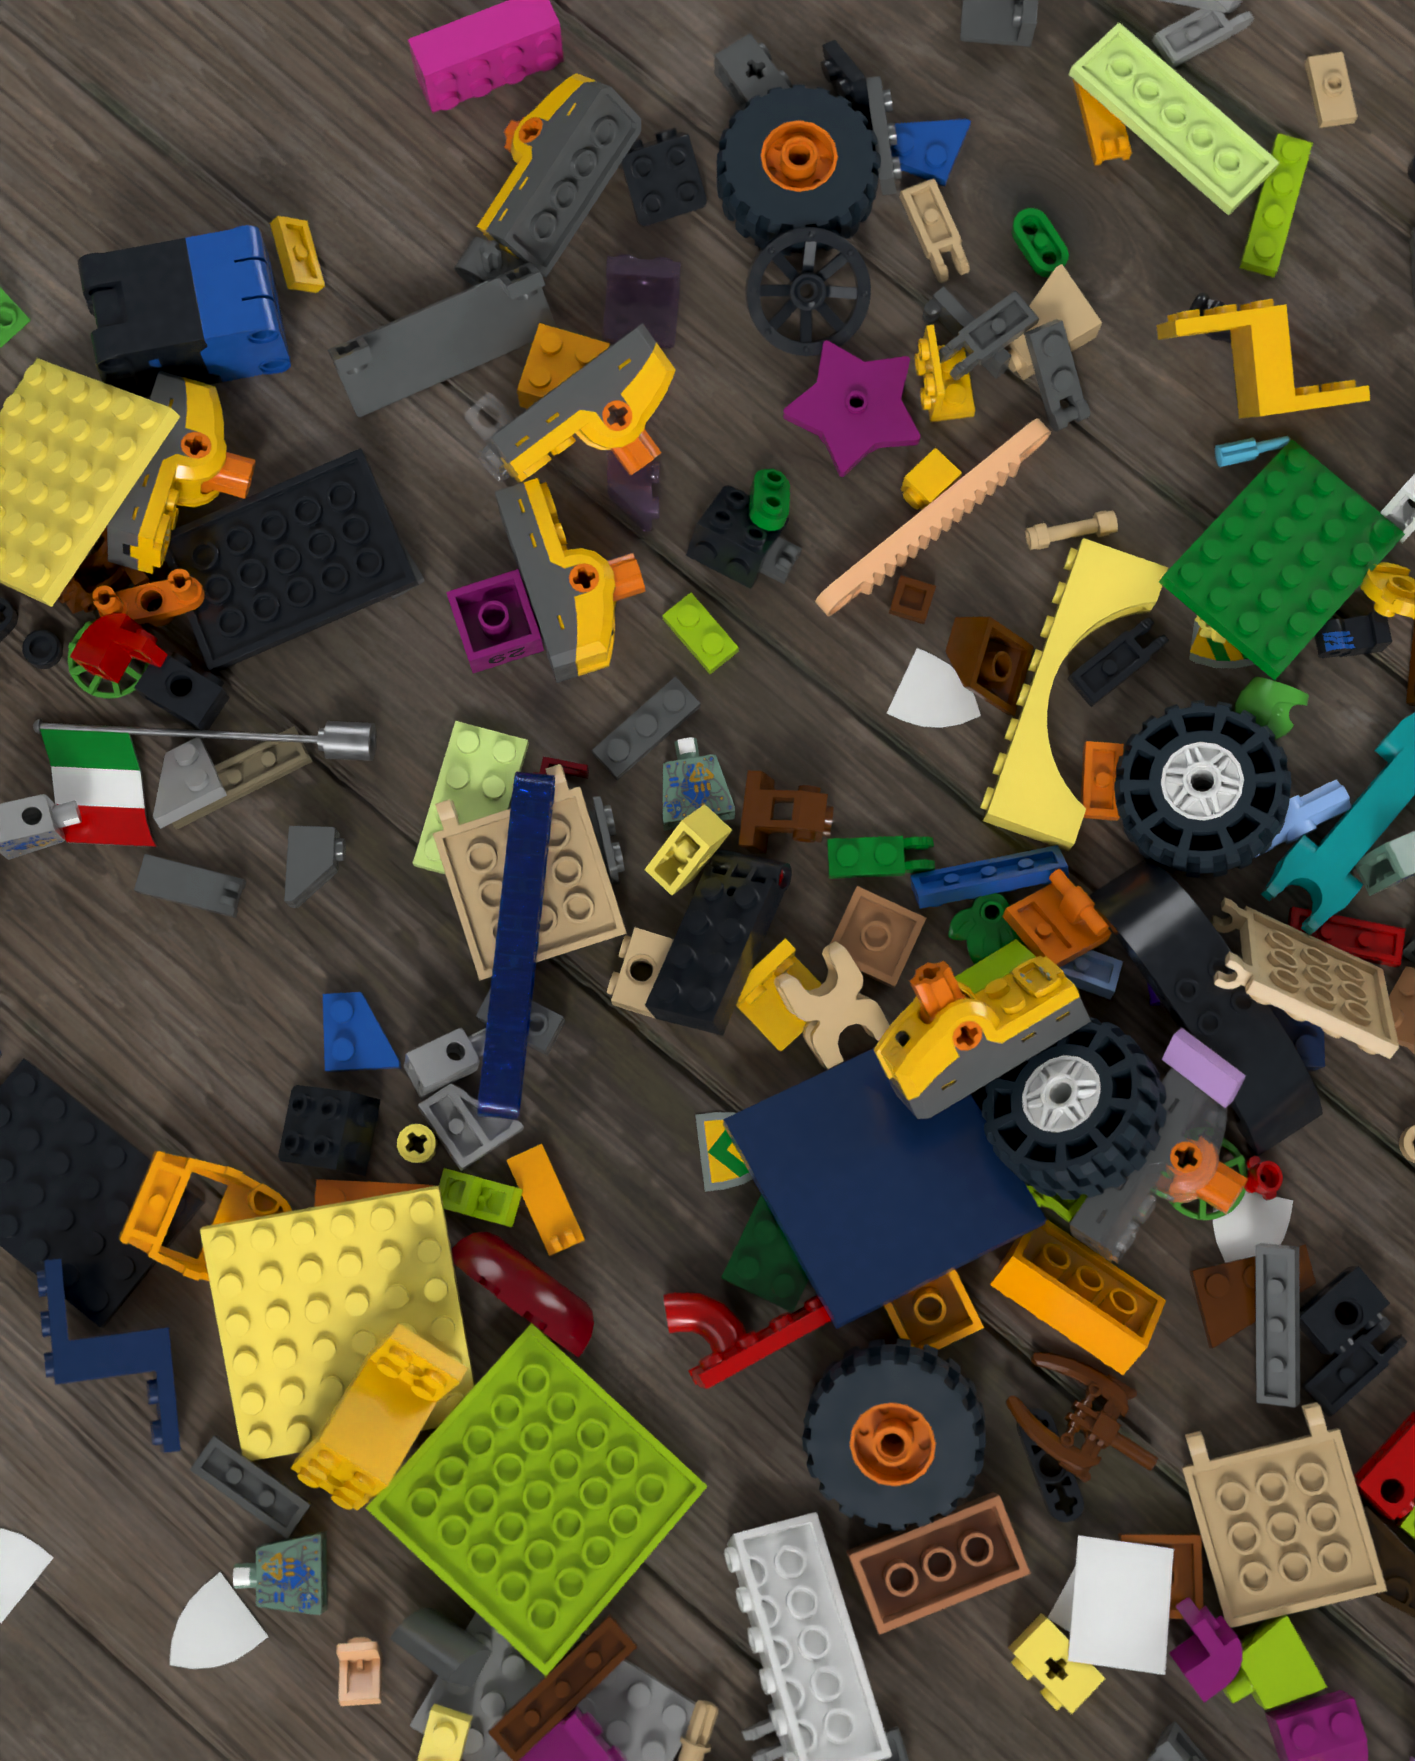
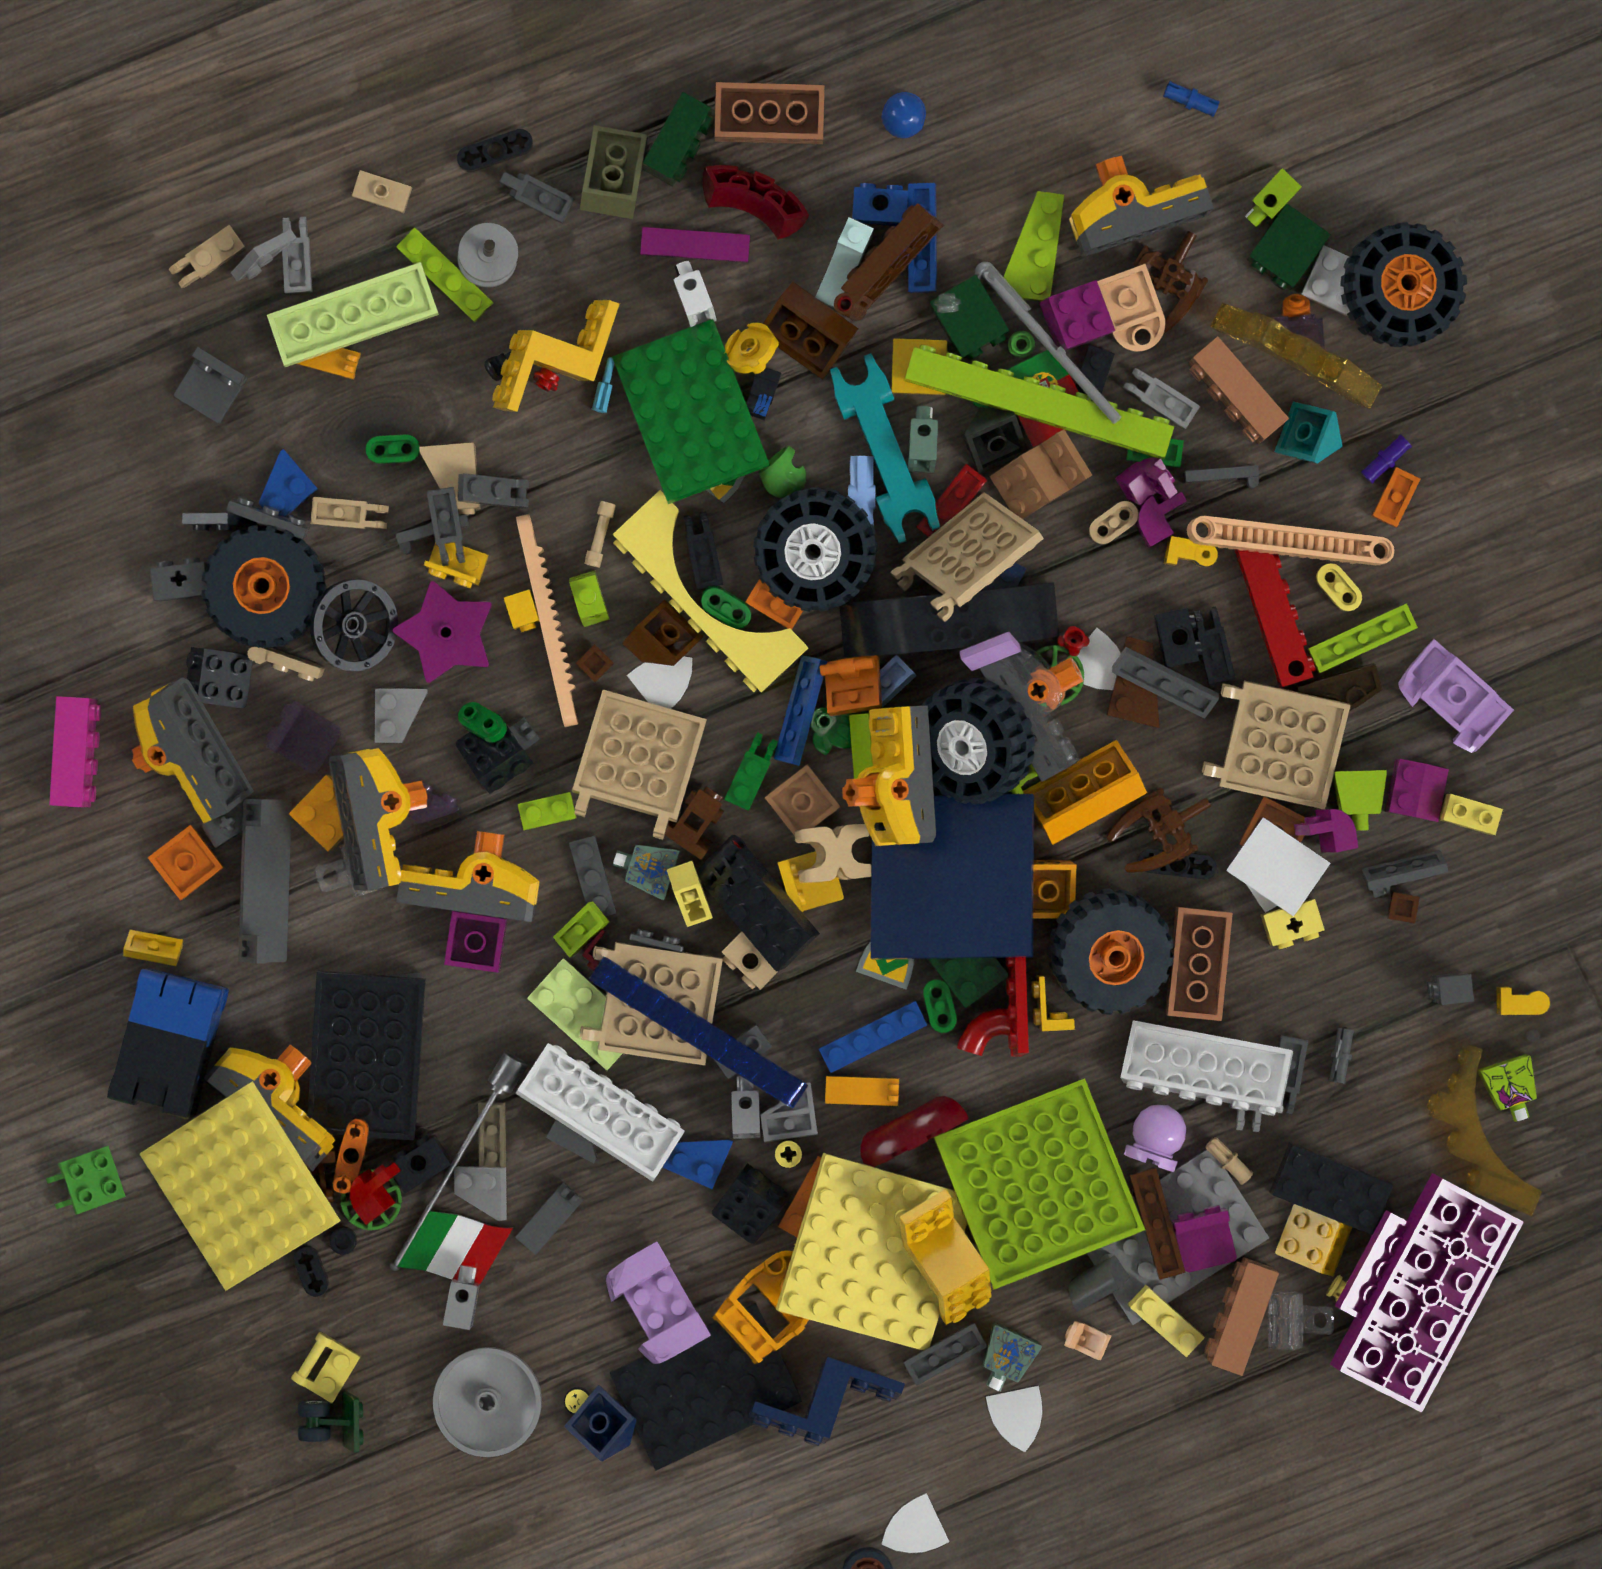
camera: 60 degrees left, 10 degrees up
lime slope [439,1168,523,1228] -> none
none -> orange plate [148,825,225,901]
none -> tan hinge [247,646,325,681]
none -> light grey wing [375,689,428,743]
none -> light grey wheel [458,223,518,288]
none -> white bracket [516,1043,685,1182]
none -> red plate [533,368,560,392]
none -> lime plate [553,901,609,958]
none -> lime torso [569,570,610,627]
none -> tan plate [572,690,707,840]
none -> lavender piece [606,1242,711,1364]
none -> green plate [701,586,751,629]
none -> blue plate [819,1001,927,1073]
none -> green plate [923,979,957,1033]
none -> yellow bracket [1031,975,1075,1031]
none -> lavender tile [1124,1105,1186,1172]

